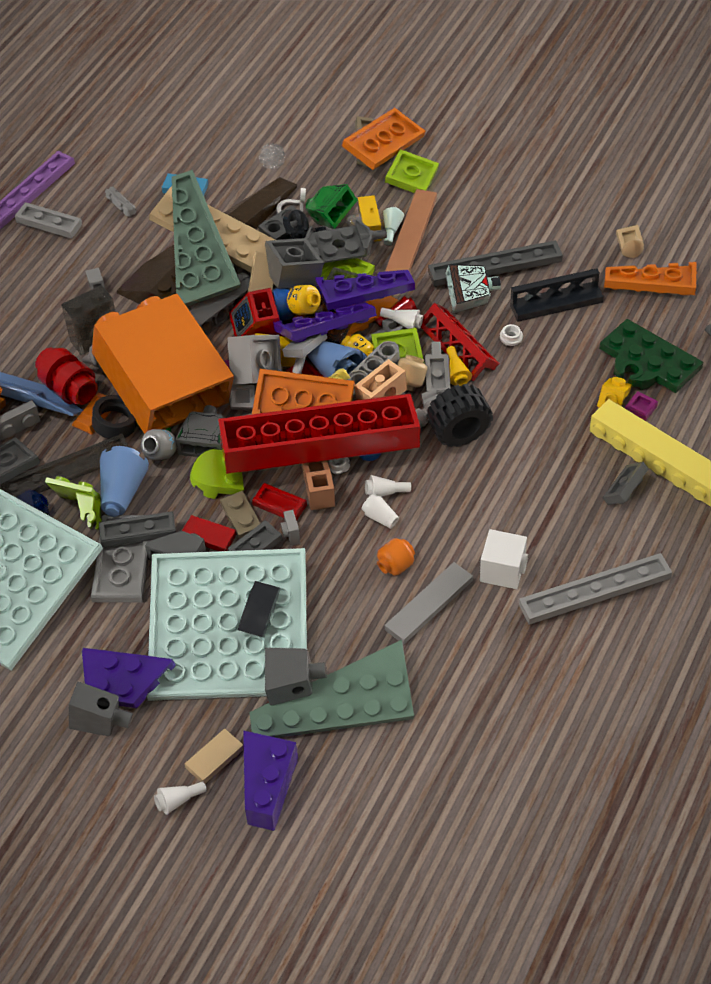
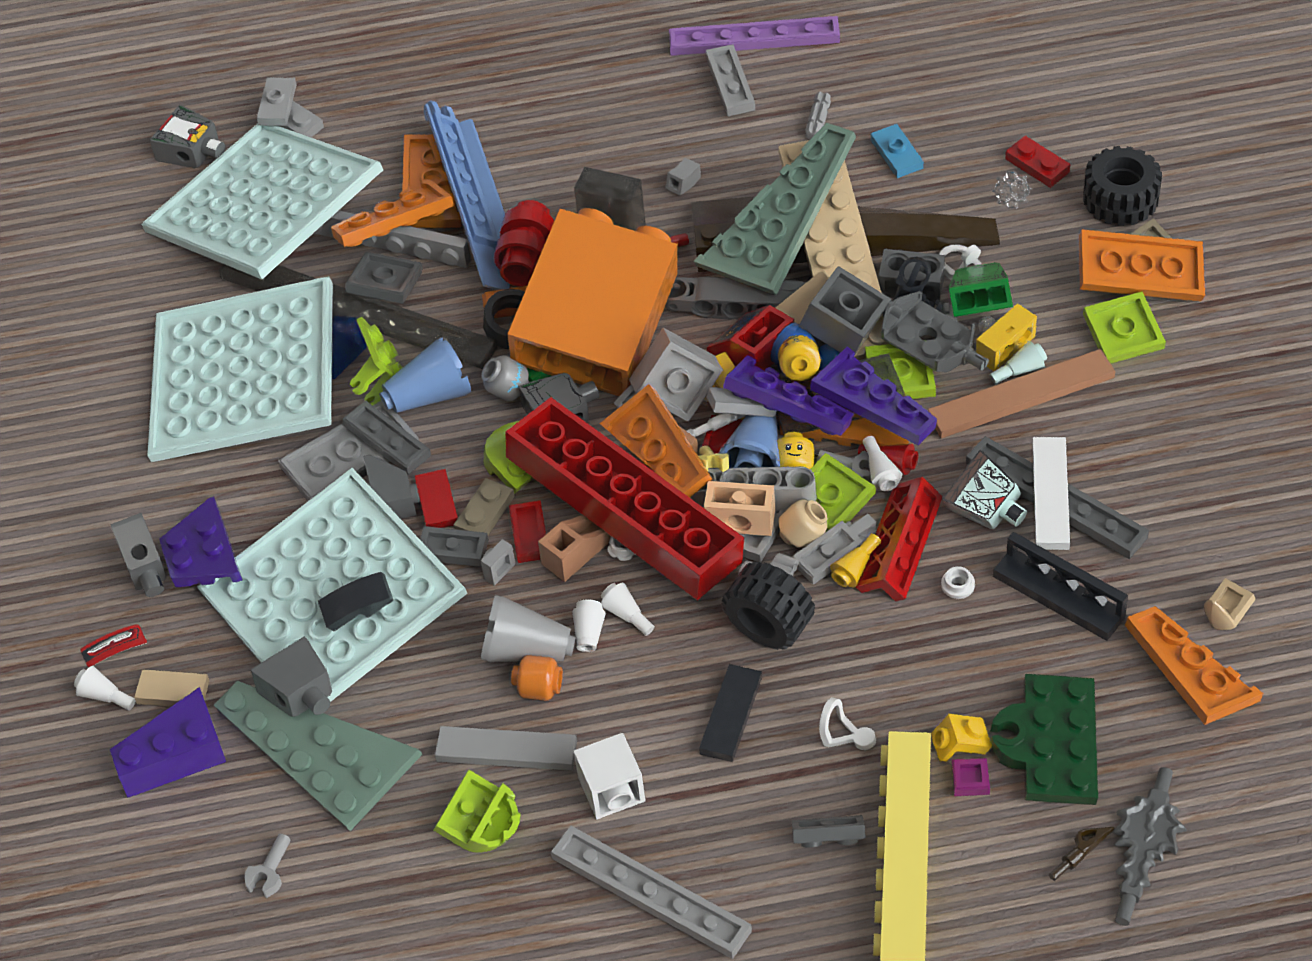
camera: 55 degrees right, 0 degrees up
none -> sticker [80,624,147,668]
none -> light grey bar [245,834,291,898]
none -> lime slope [433,770,521,853]
none -> light grey cone [481,595,576,662]
none -> black tile [699,664,762,762]
none -> white piece [819,697,876,750]
none -> red plate [1005,135,1071,188]
none -> white tile [1032,437,1070,550]
none -> black tyre [1083,146,1162,226]

